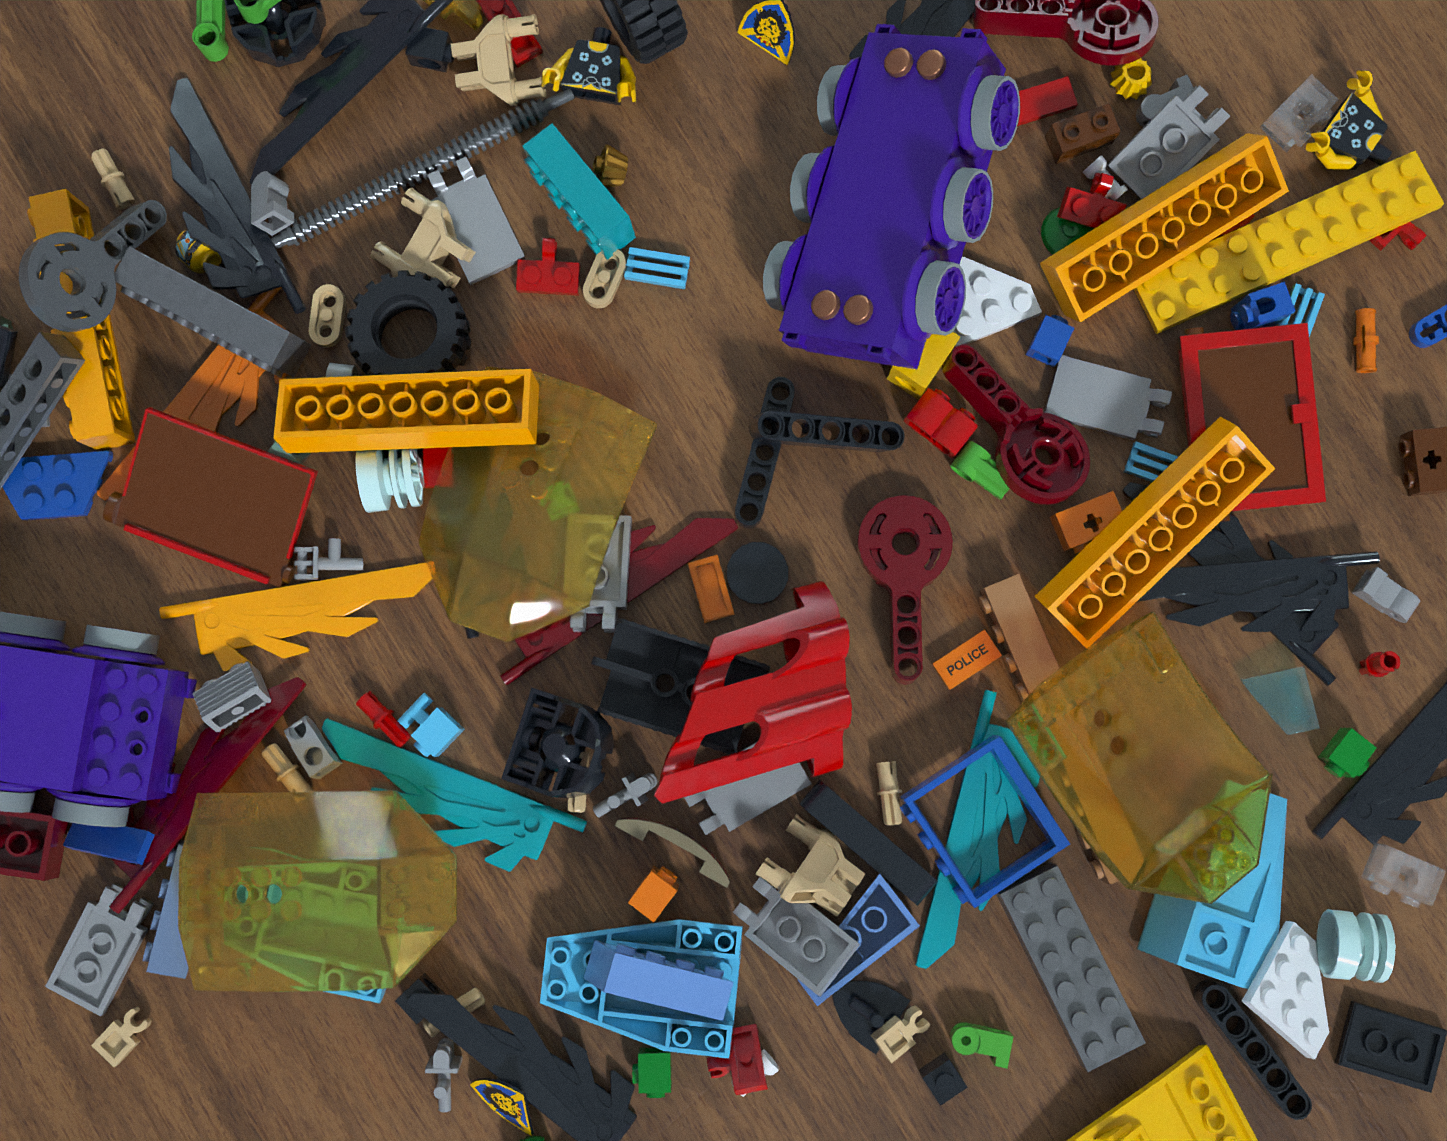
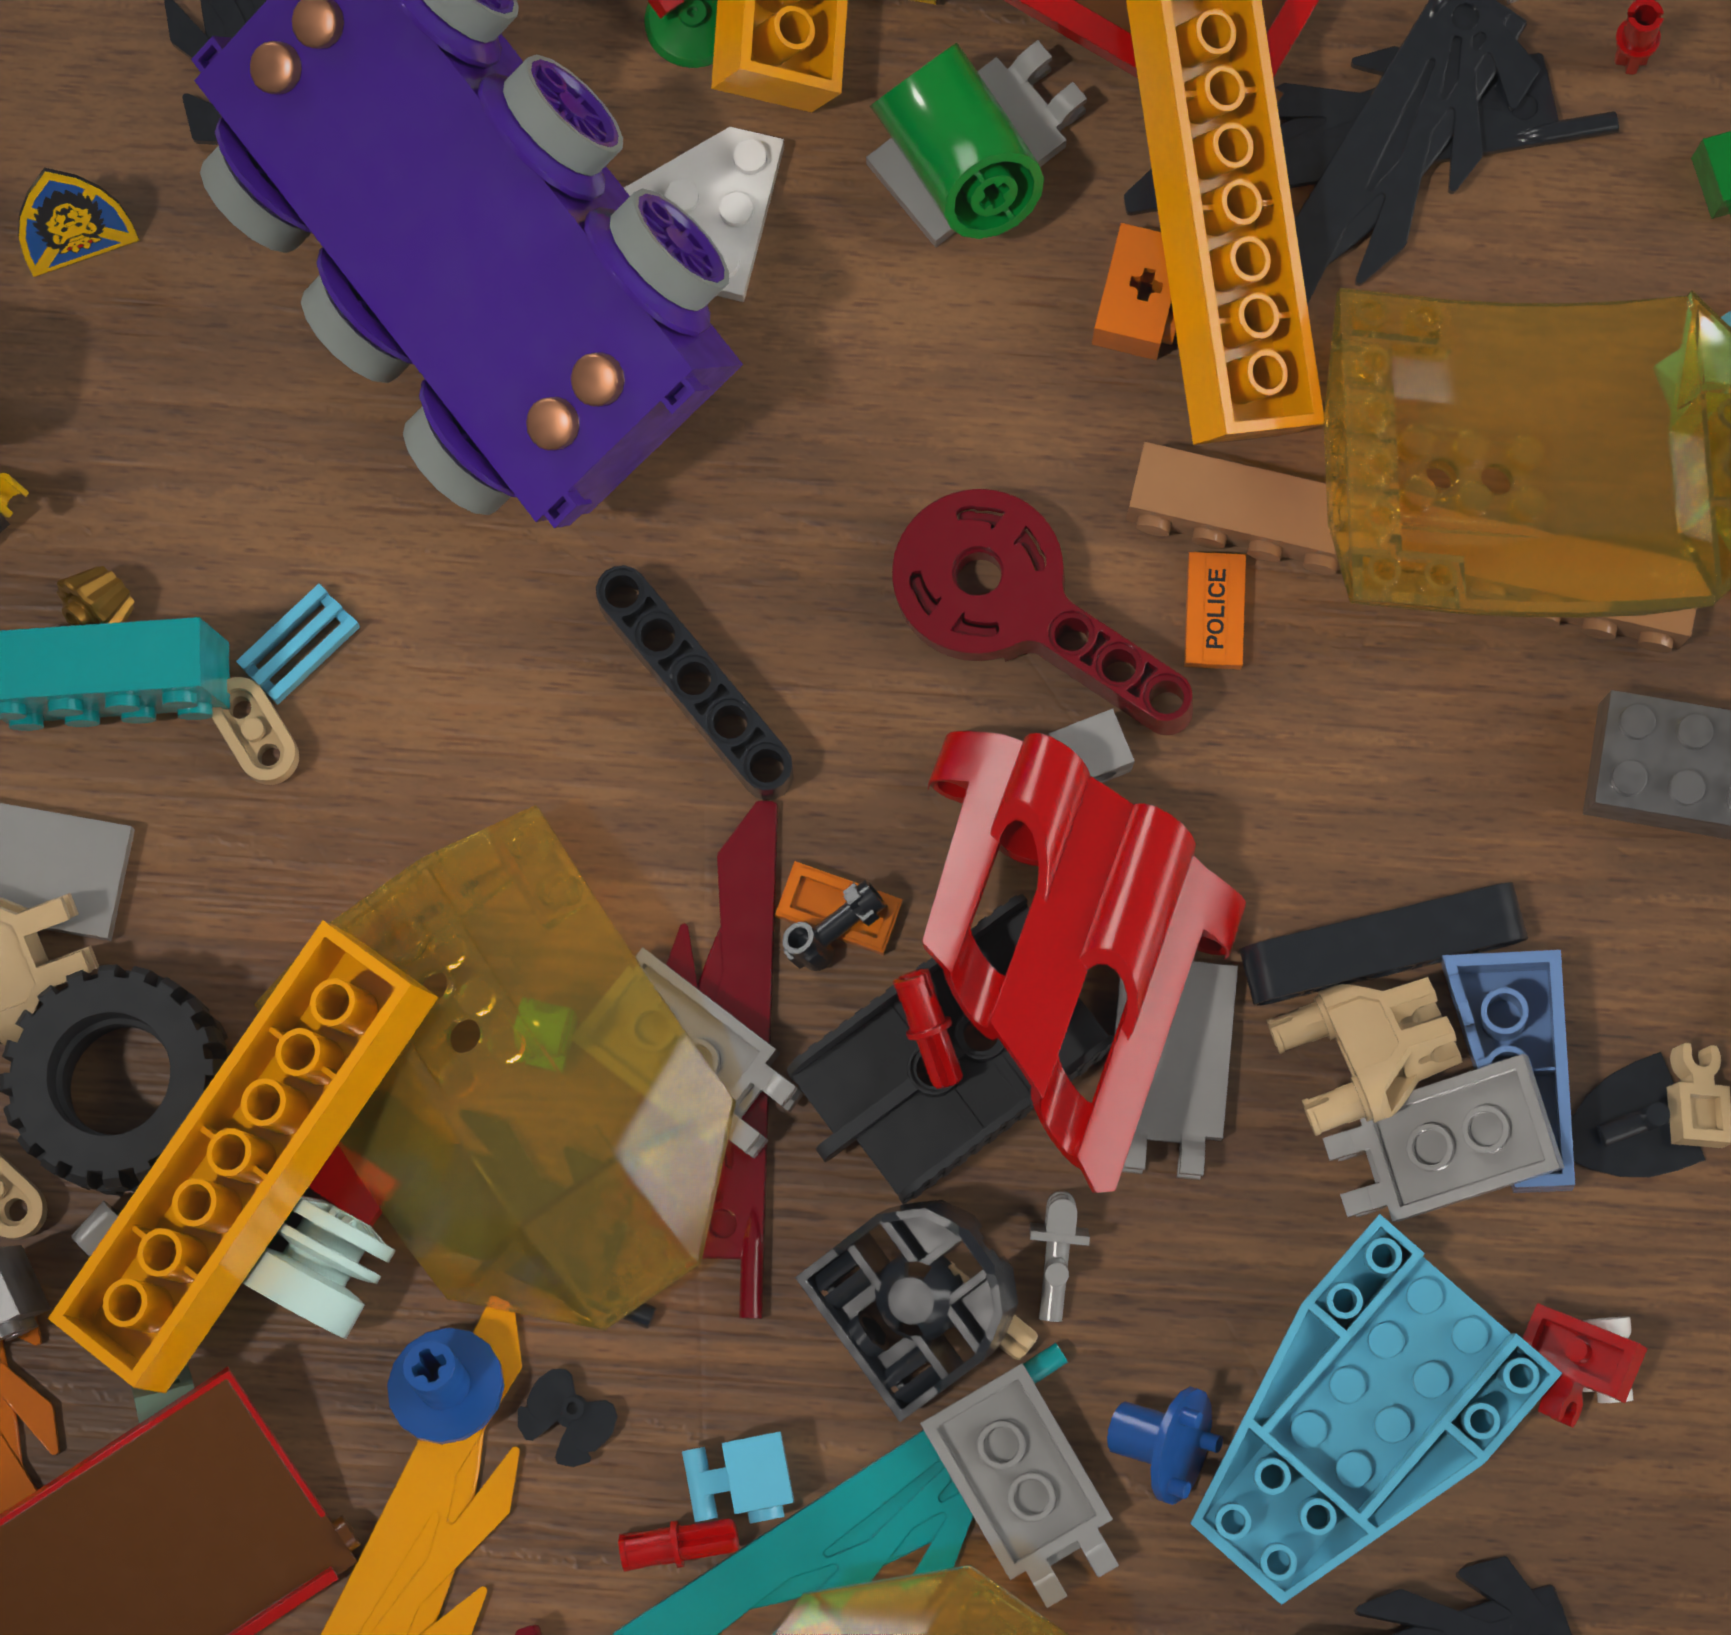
camera: 55 degrees left, 5 degrees down
light grey arm [294,538,363,581] -> none
red plate [516,238,580,296] -> none
medium blue wedge [584,940,734,1021] -> none
dark tan slope [615,817,730,888] -> none
orange brick [628,866,679,923] -> none
green brick [632,1047,672,1098] -> none
black tile [727,542,789,604] -> none
black beam [749,411,905,452] -> none
tan axle [876,761,902,826] -> none
yellow piece [887,332,961,400] -> none
blue window [899,735,1070,908] -> none
red brick [903,388,978,458] -> none
teal animal [915,690,1044,969] -> none
dark red beam [942,344,1090,505] -> none
bright green piece [950,440,1010,500] -> none
blue brick [1025,315,1074,367] -> none
medium azure tile [1124,442,1178,482] -> none
clear light blue wing [1241,666,1320,735] -> none
none -> blue piece [387,1328,504,1445]
none -> black piece [518,1369,618,1467]
none -> black bar [782,879,887,971]
none -> green brick [870,43,1044,239]
none -> red axle [893,968,963,1089]
none -> light grey tile [920,1363,1119,1608]
none -> light grey brick [1048,708,1135,783]
none -> blue piece [1107,1386,1223,1505]

